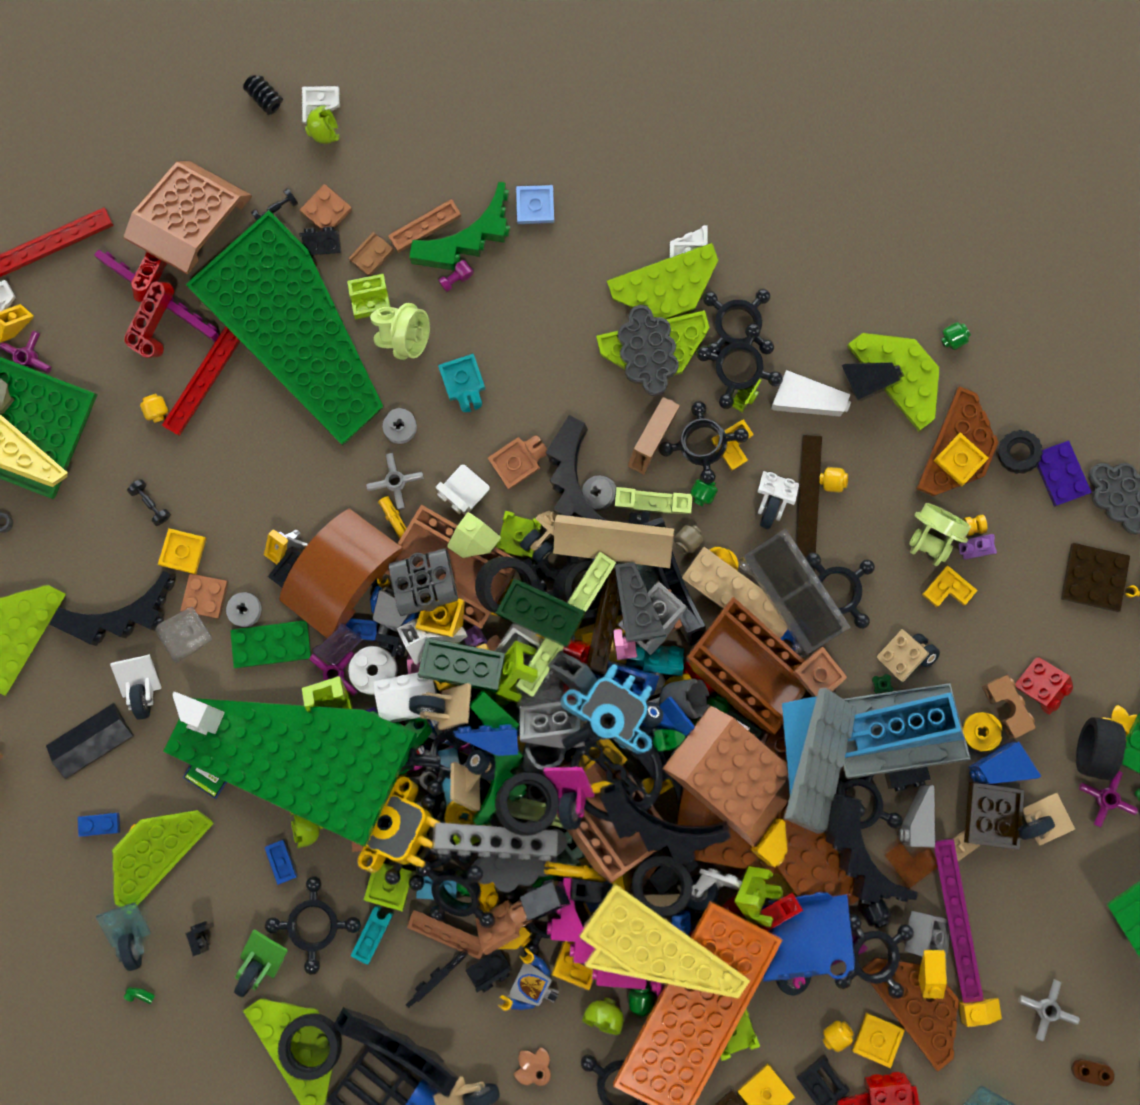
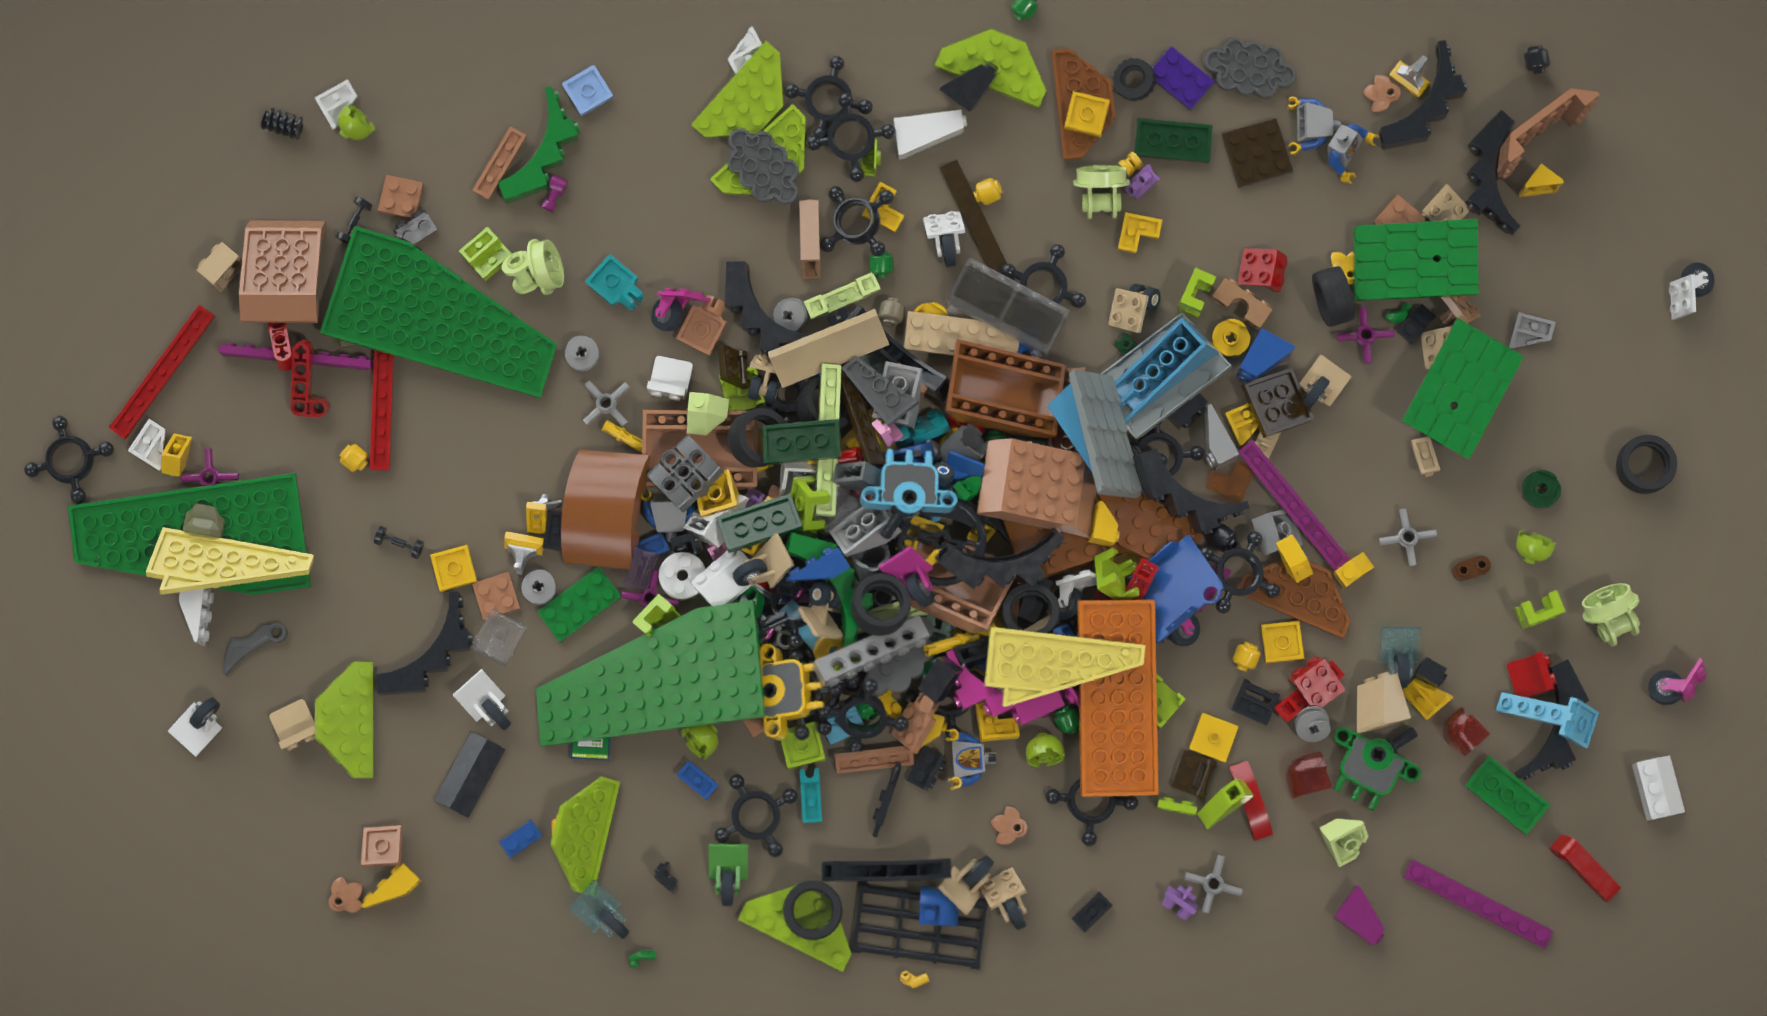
camera: 30 degrees left, 0 degrees up
white slope [173,692,225,735] -> none
medium nougat plate [349,232,394,277] -> none
nougat plate [793,647,847,697] -> none
none -> tan brick [197,242,242,293]
none -> piece [504,532,544,575]
none -> plate [652,288,710,331]
none -> dark brown plate [717,344,750,389]
none -> dark green plate [1134,118,1213,163]
none -> lime panel [1177,268,1216,319]
none -> yellow wing [1224,403,1258,447]
none -> tan plate [1411,436,1440,477]

